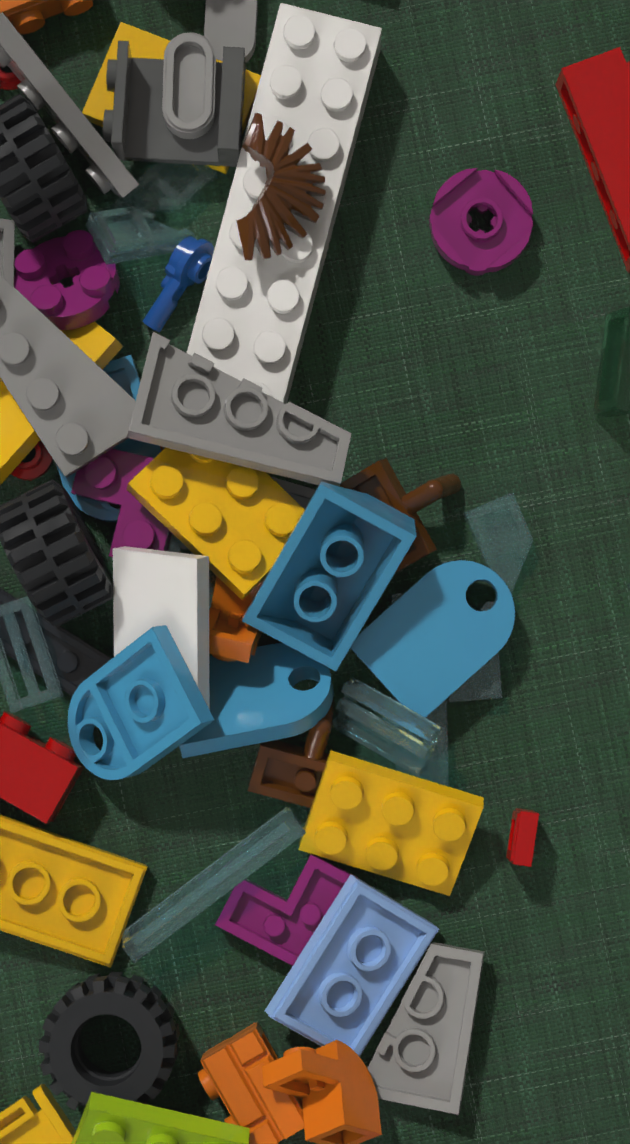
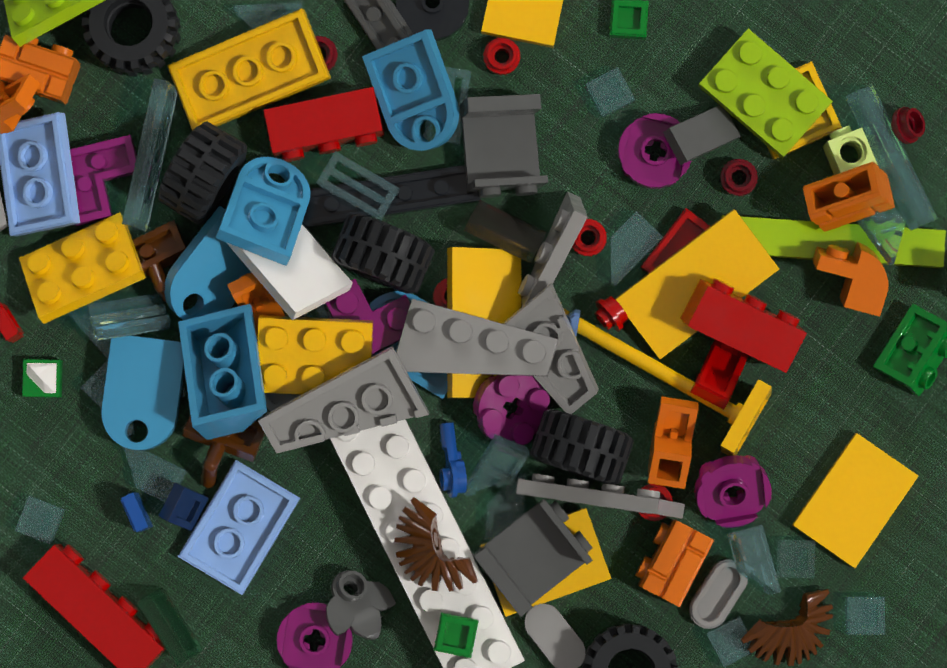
camera: 135 degrees right, 0 degrees up
light grey tile [162,32,217,139] -> none
none -> tile [22,359,63,398]
none -> blue tile [120,492,153,532]
none -> black tyre [159,121,247,225]
none -> dark blue plate [159,482,209,531]
none -> light blue tile [178,460,301,595]
none -> dark grey plate [326,570,396,640]
none -> green tile [433,612,479,658]

